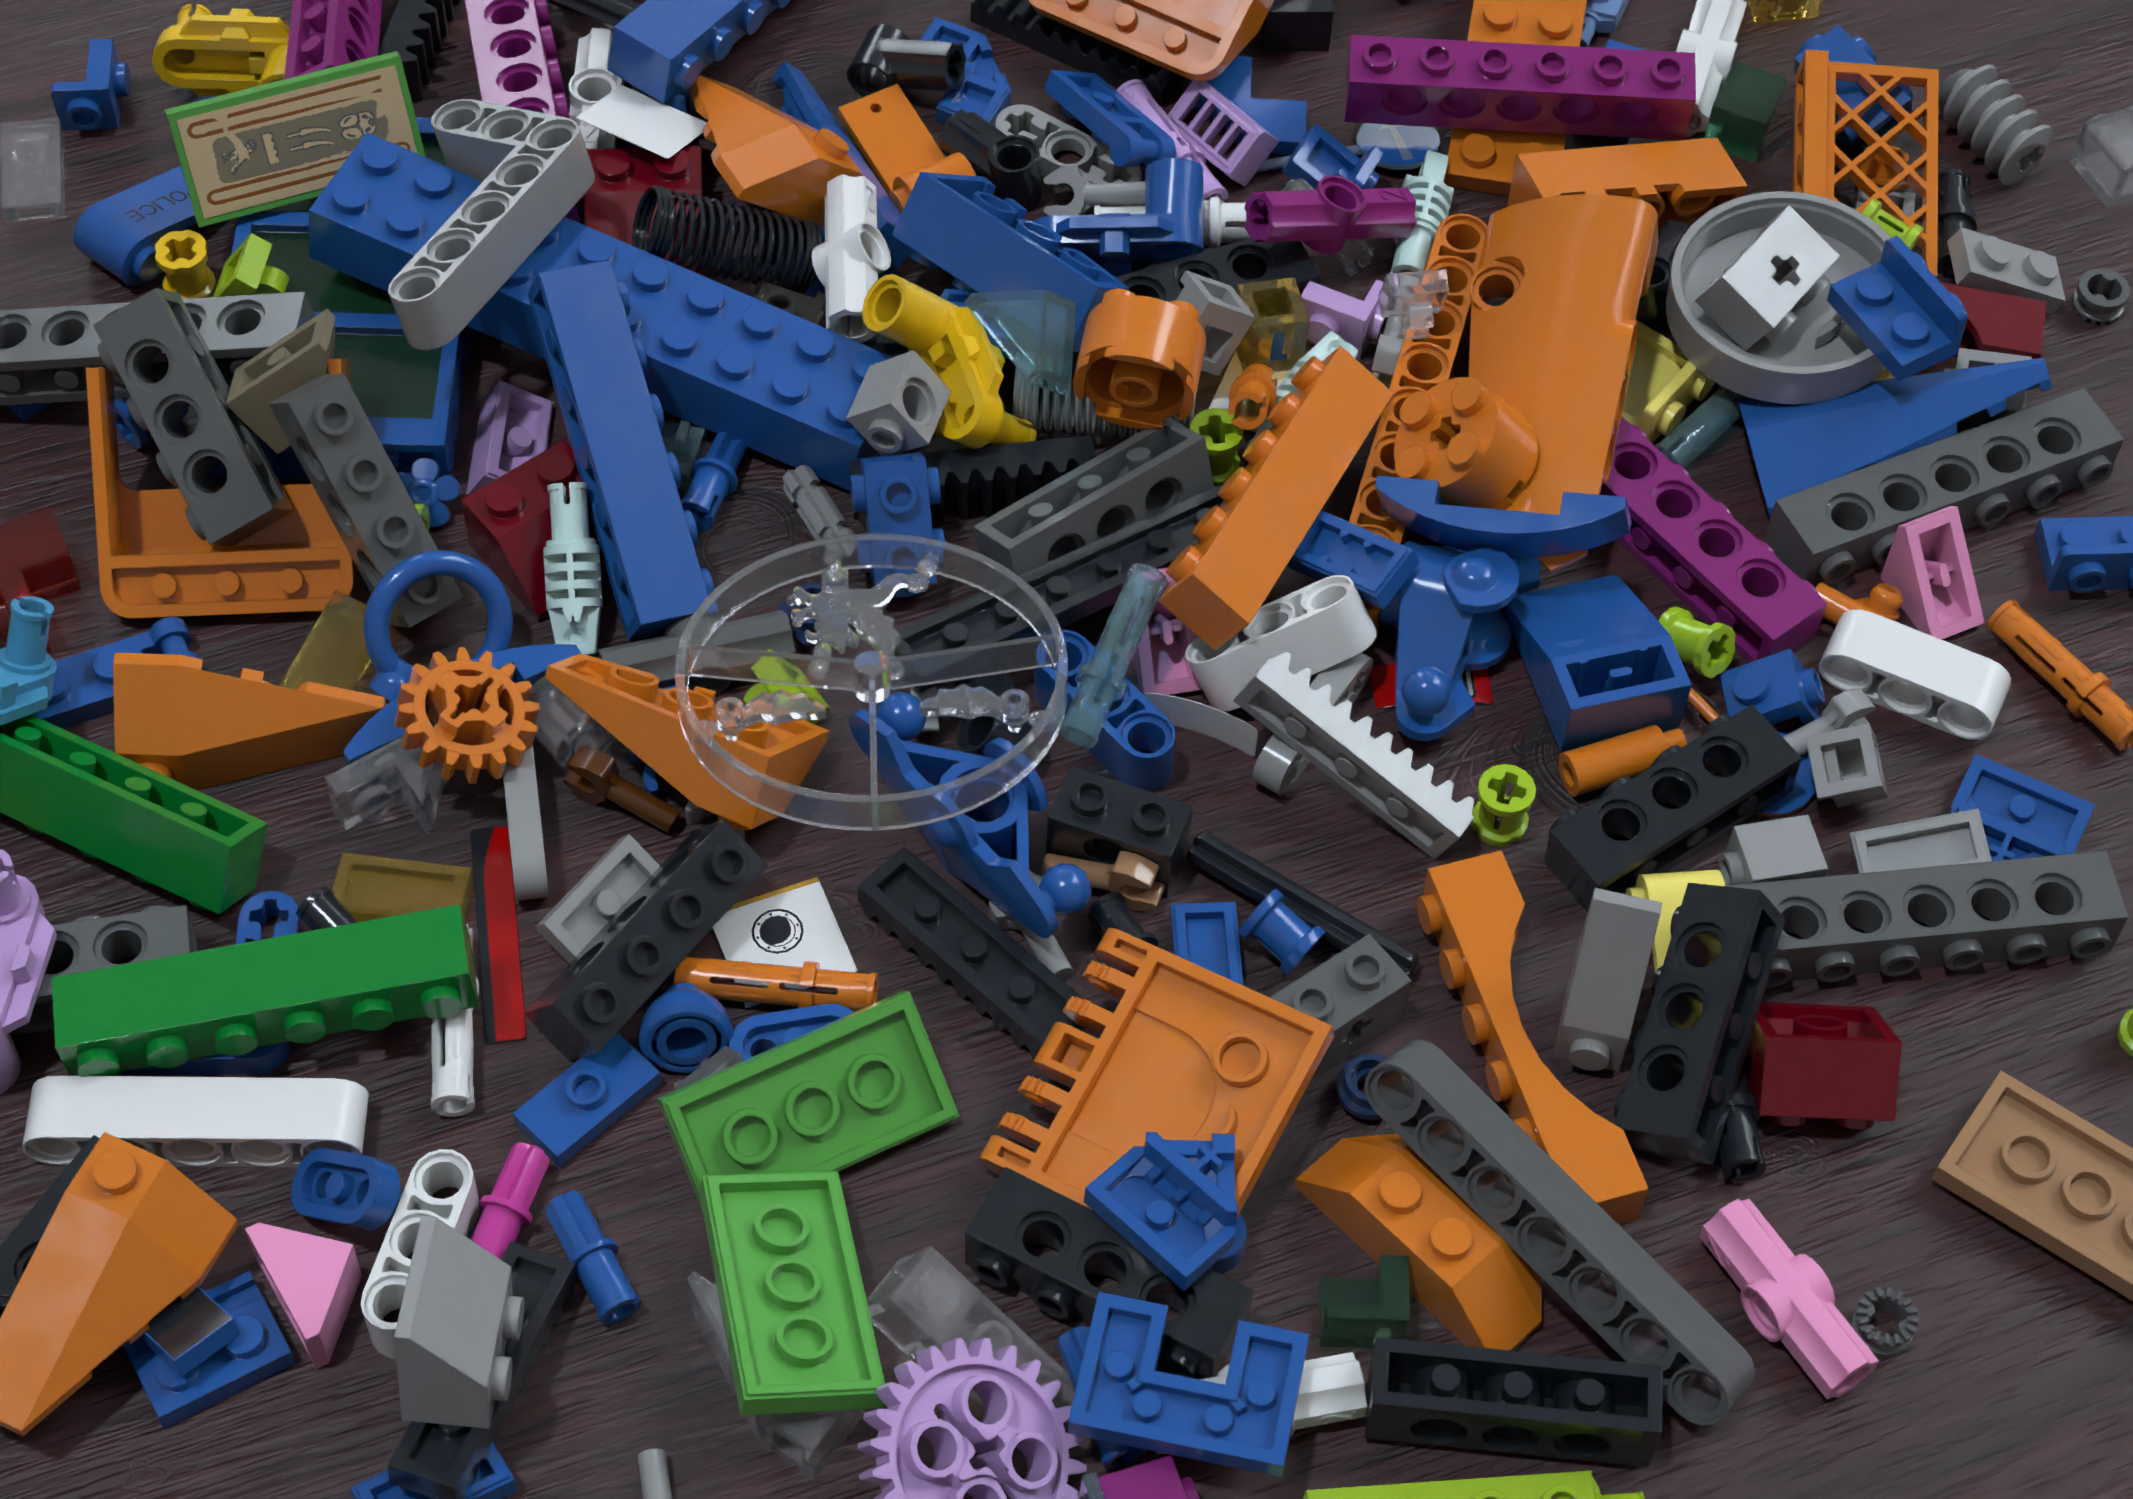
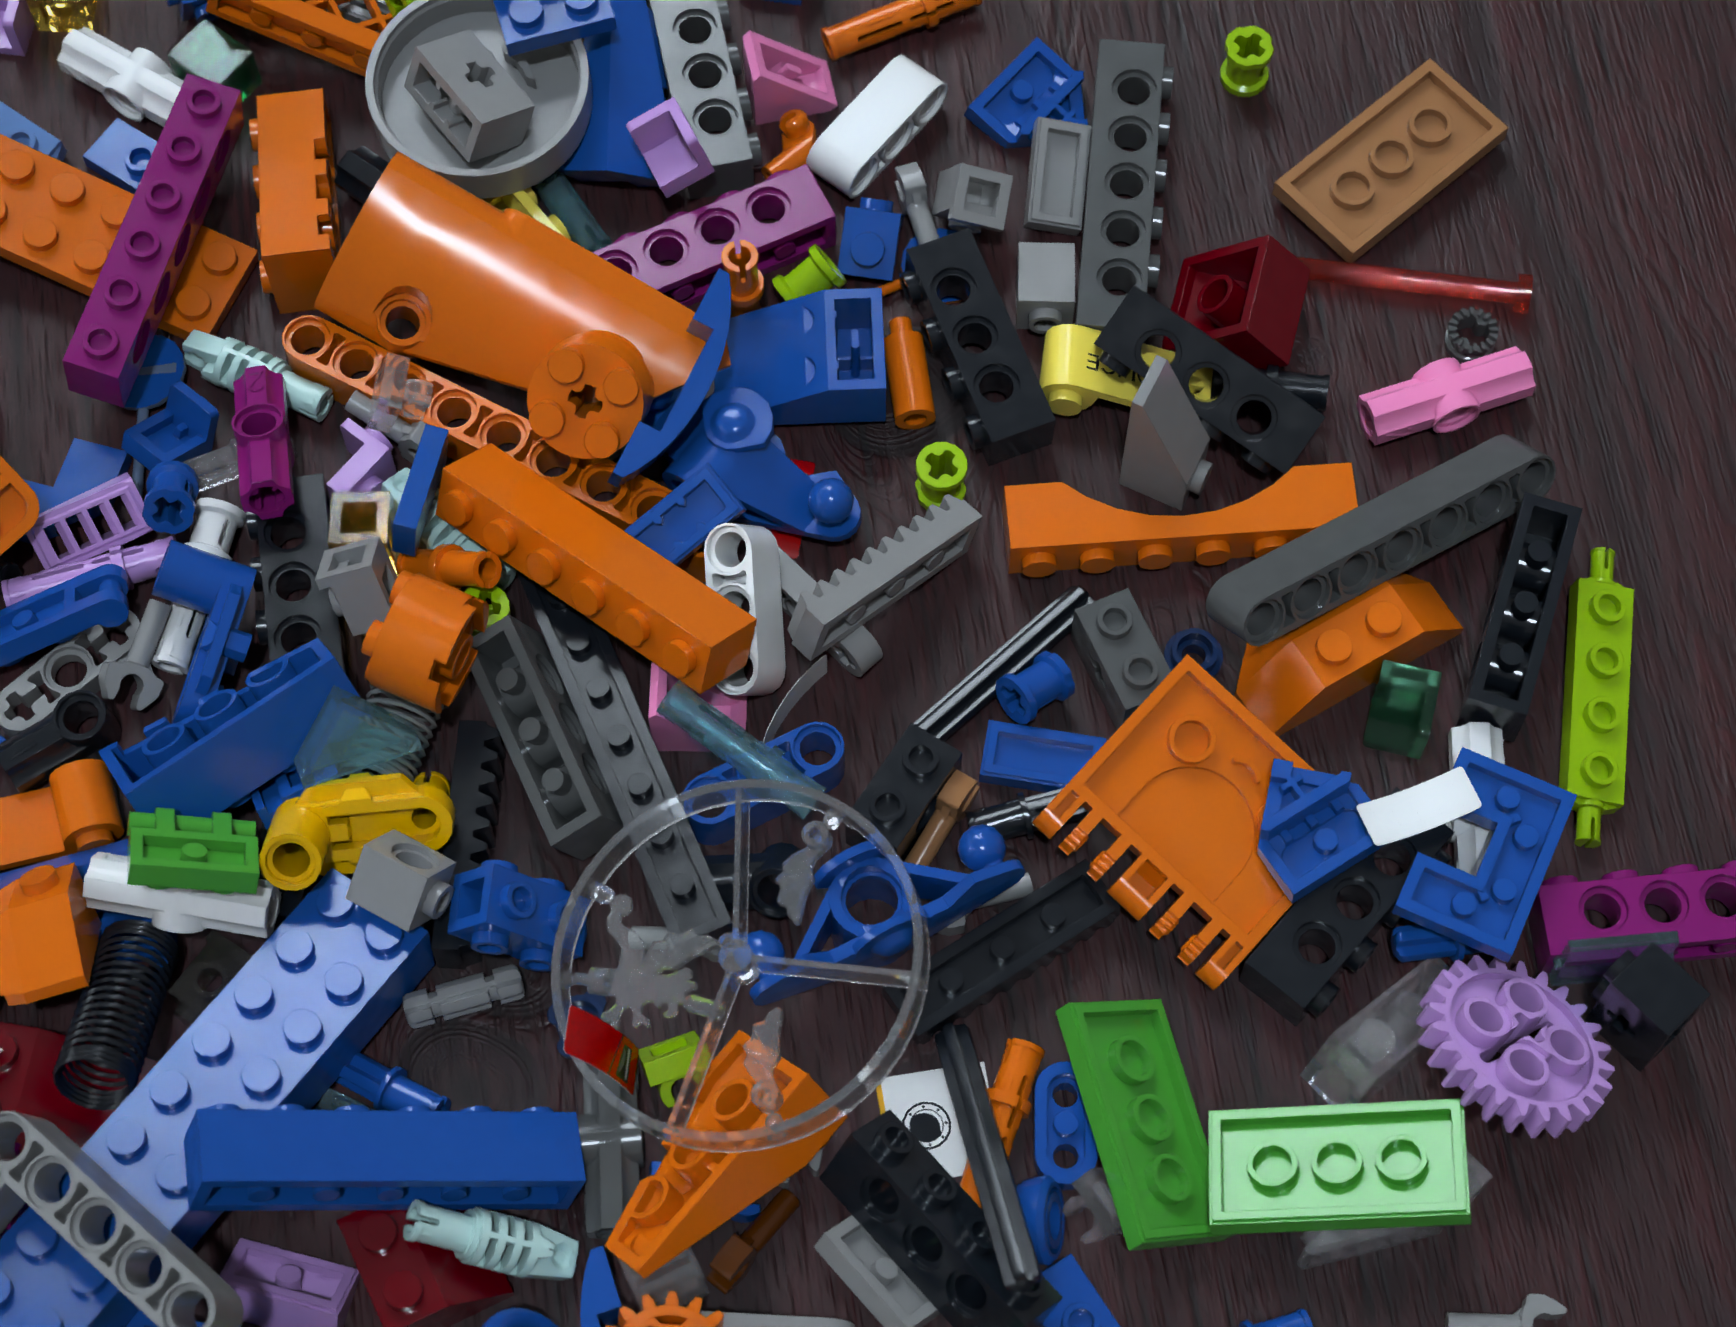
camera: 75 degrees left, 10 degrees up
none -> bright green plate [127,807,260,894]
none -> blue bush [142,461,200,534]
none -> blue tile [392,424,449,557]
none -> red sticker [563,1006,638,1095]
none -> lavender panel [626,97,715,198]
none -> orange pin [721,240,764,318]
none -> black axle [935,1022,1042,1293]
none -> clear red bar [1296,256,1533,314]
none -> white sticker [1356,767,1482,846]

